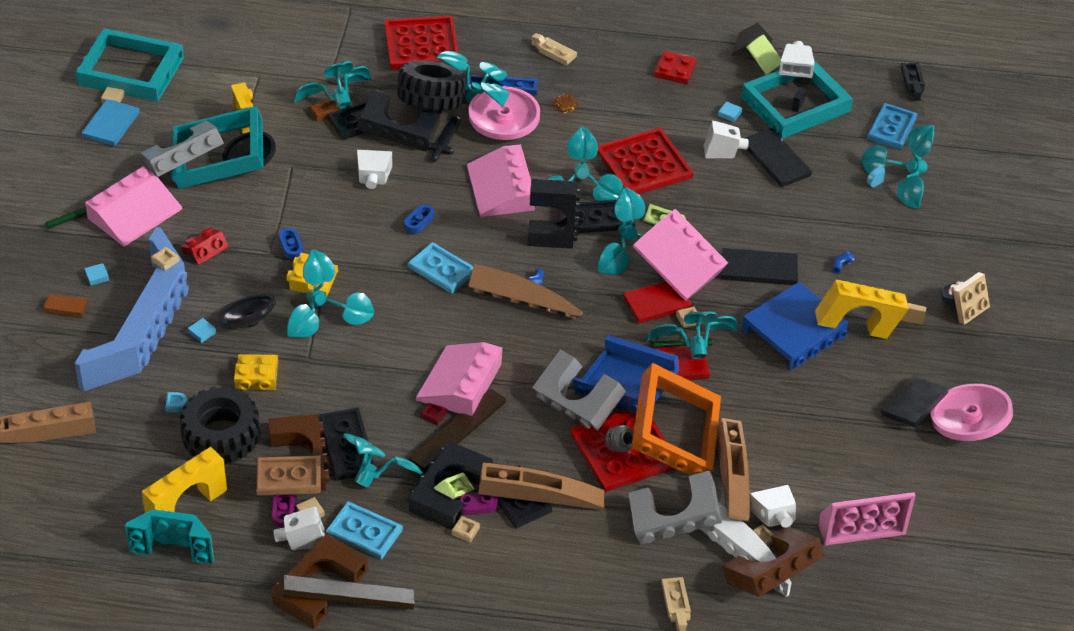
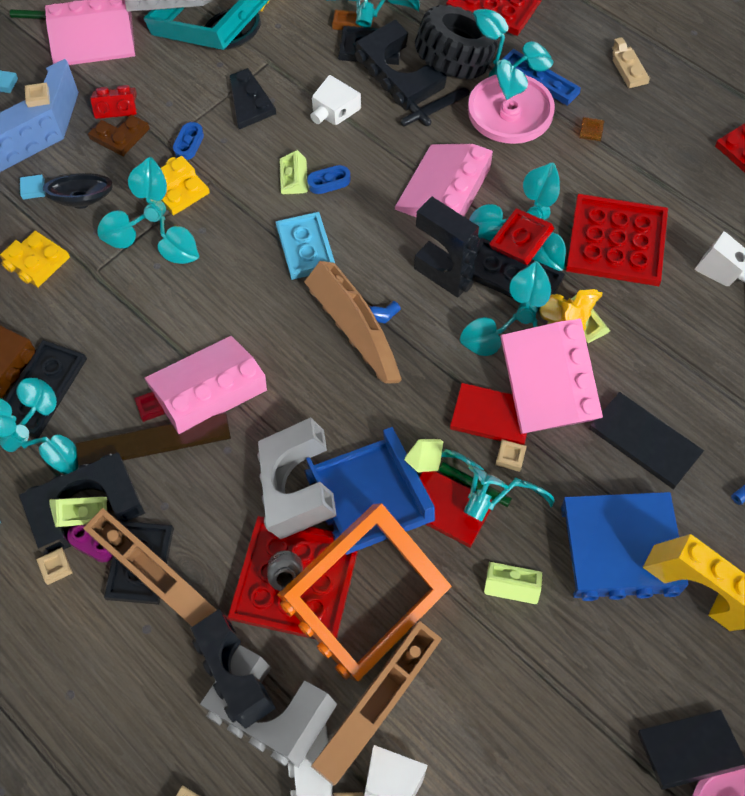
camera: 40 degrees right, 15 degrees up
none -> reddish brown plate [88,115,150,156]
none -> black arch [191,609,276,729]
none -> black wing [230,68,276,130]
none -> yellowish green slope [280,150,308,194]
none -> yellowish green slope [404,439,443,472]
none -> yellowish green slope [484,562,542,604]
none -> red plate [489,208,555,265]
none -> yellow head [539,289,603,331]

